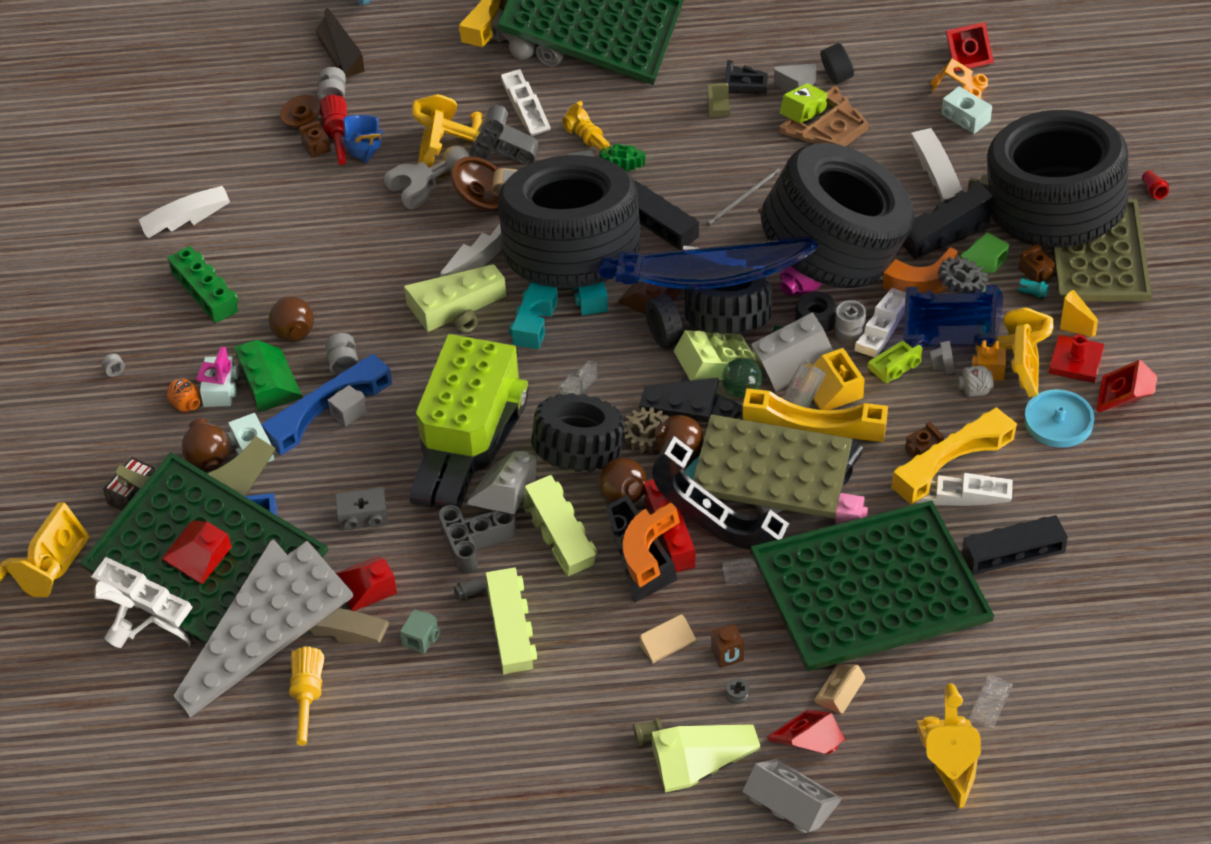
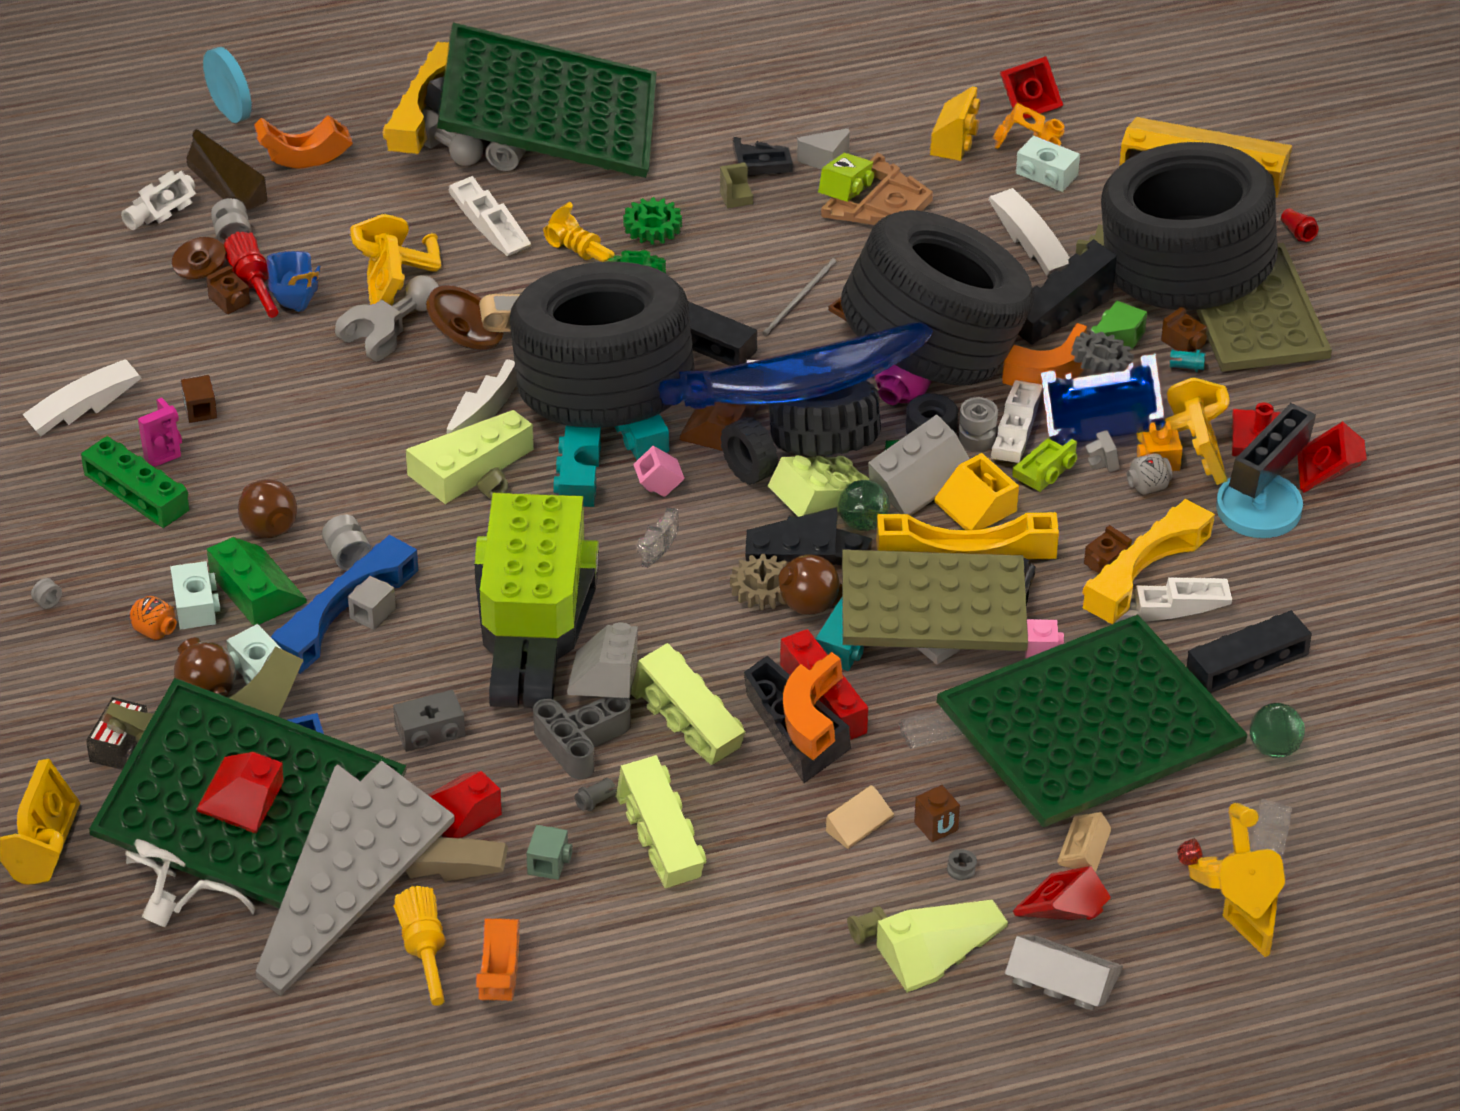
camera: 15 degrees left, 5 degrees down
white slope [91,557,192,627] -> none
dark pink bracket [197,347,231,385] -> none
dark grey beam [469,105,539,164] -> none
black tyre [531,393,625,472] -> none
reddish brown brick [599,458,647,504] -> none
black arch [652,436,789,550] -> none
clear slope [782,360,826,408] -> none
black tyre [820,43,854,84] -> none
yellow slope [1060,290,1098,337] -> none
none -> white brick [121,170,196,230]
none -> dark pink bracket [138,398,182,467]
none -> reddish brown brick [181,375,217,423]
none -> orange arch [254,115,353,169]
none -> orange arch [476,918,520,1001]
none -> green gear [623,197,682,245]
none -> bright pink brick [633,446,685,497]
none -> yellow slope [930,86,980,161]
none -> yellow slope [1119,117,1292,198]
none -> clear red hinge [1177,838,1203,866]
none -> black brick [1229,403,1316,499]
none -> clear green piece [1249,703,1305,758]

